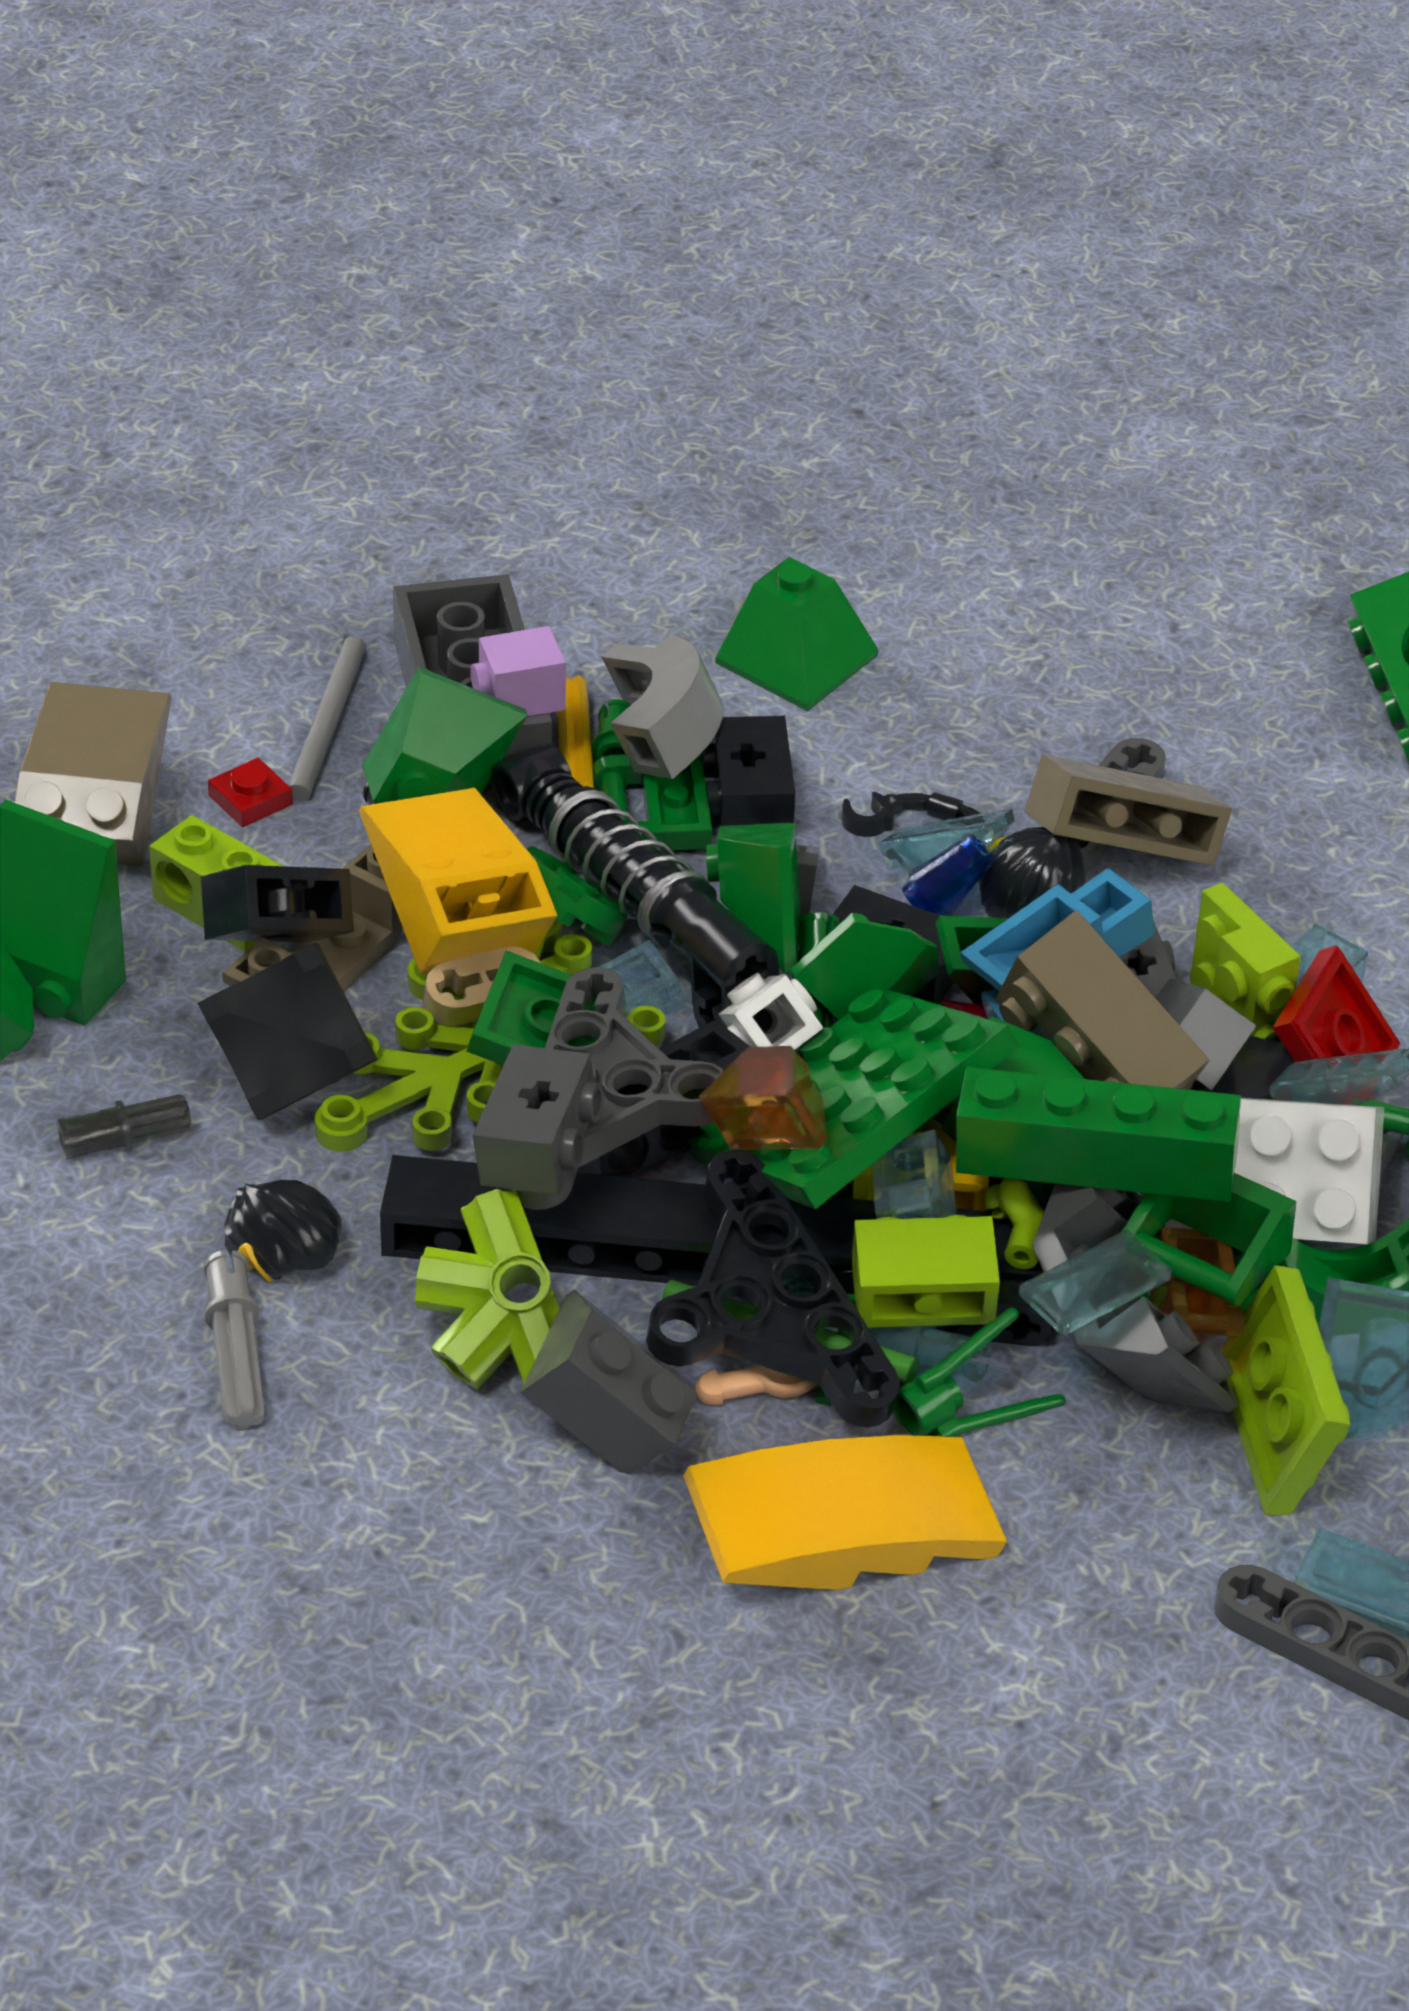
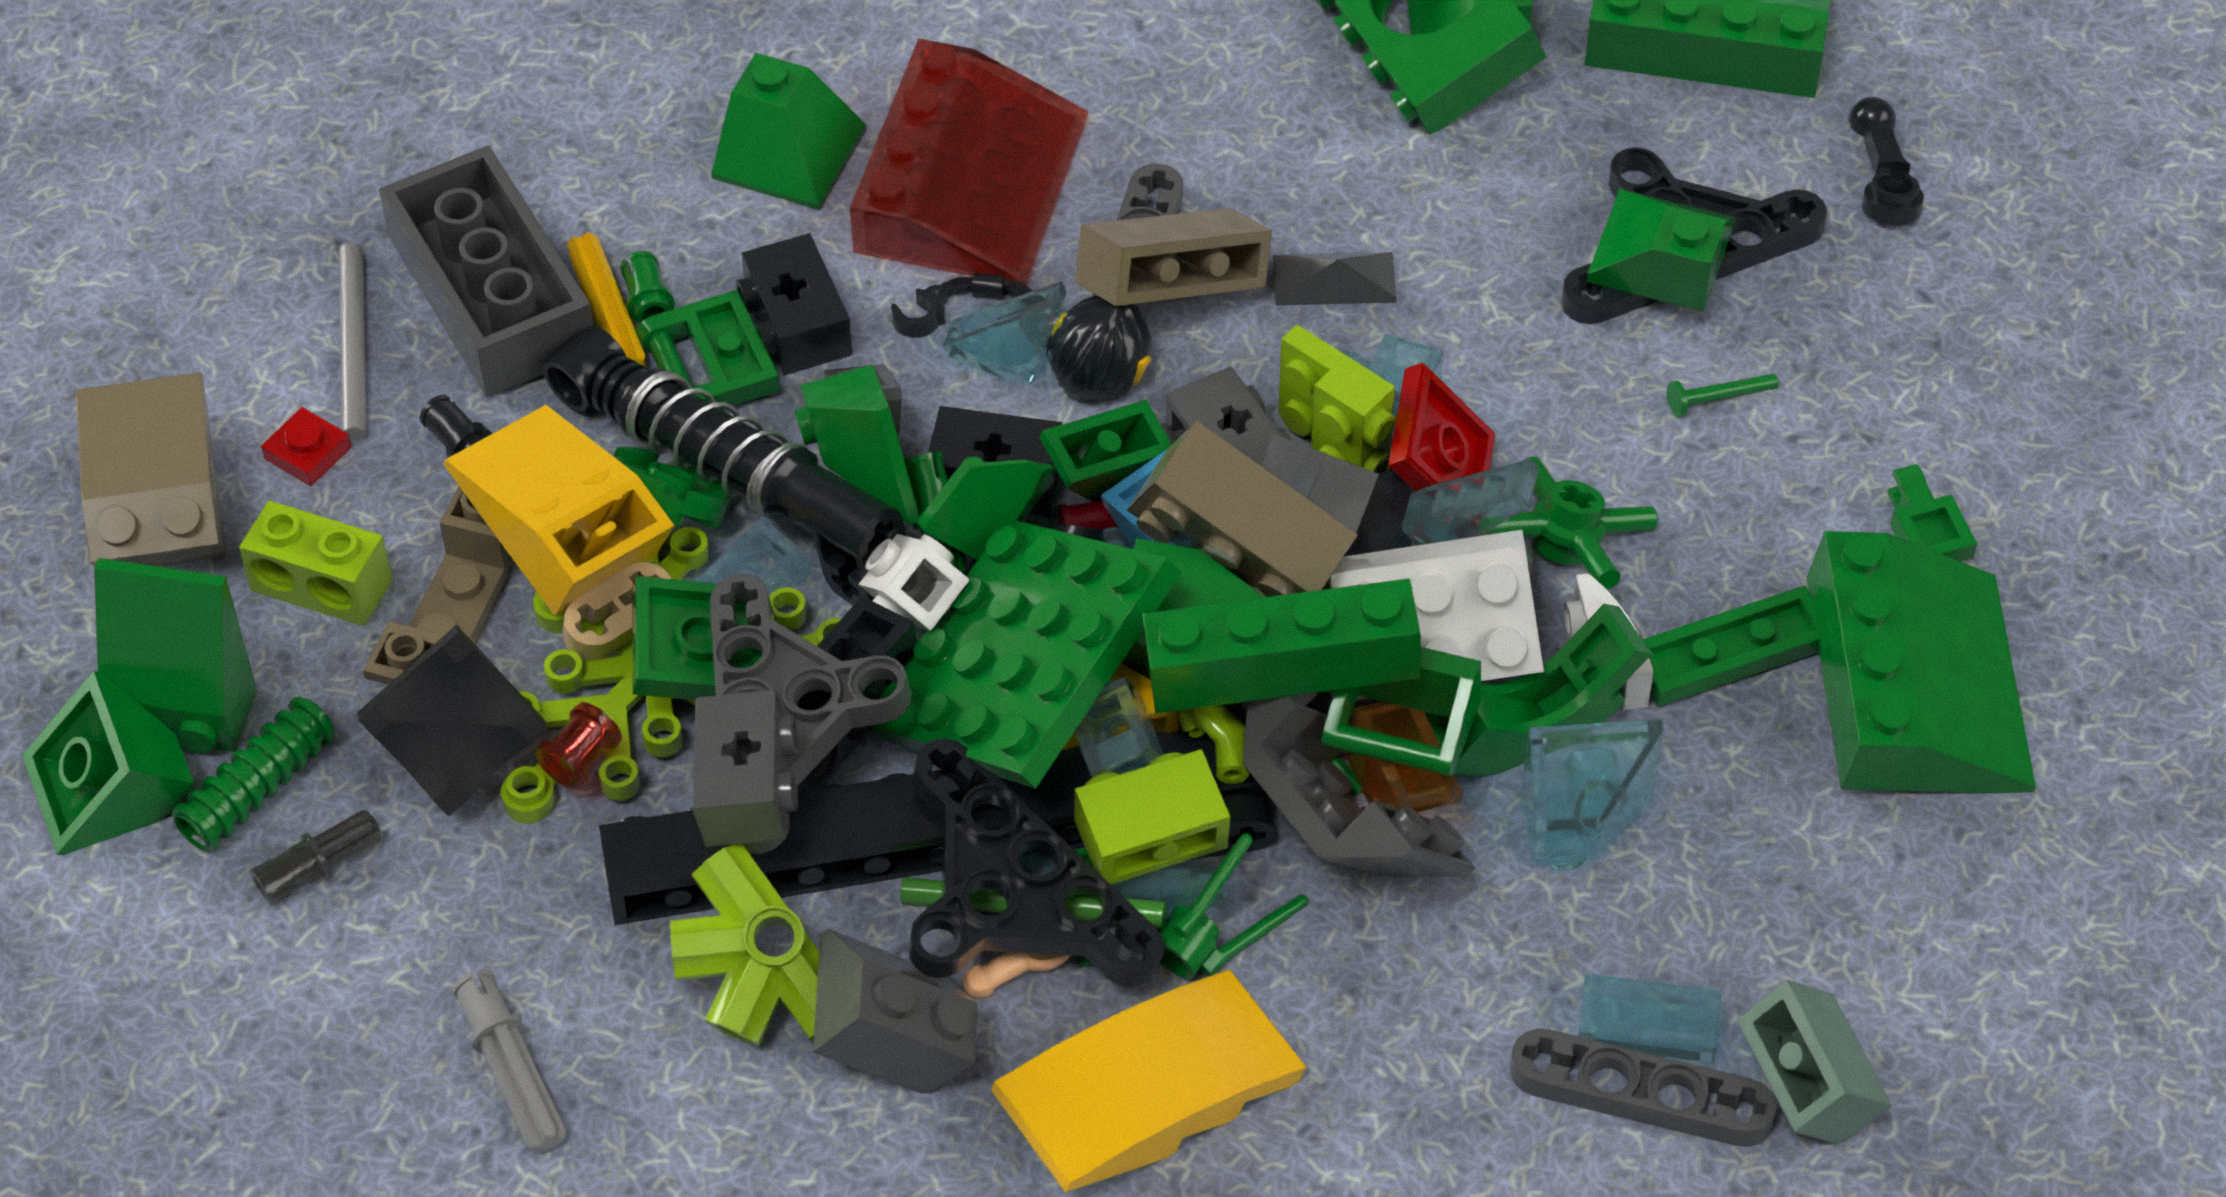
camera: 15 degrees left, 10 degrees up
black brick [201,865,354,942] -> none
black hair [224,1180,342,1282] -> none
green slope [362,667,528,804] -> none
lavender brick [471,626,566,717] -> none
light grey arch [601,635,724,779] -> none
clear orange slope [699,1046,827,1150] -> none
clear blue cone [902,833,994,916] -> none
dark azure slope [960,868,1155,991] -> none
clear light blue slope [1019,1229,1172,1337] -> none
lime plate [1221,1265,1351,1516] -> none
none -> green piece [172,696,336,852]
none -> clear red bush [535,702,622,790]
none -> clear red slope [850,38,1089,285]
none -> dark grey slope [1273,252,1396,306]

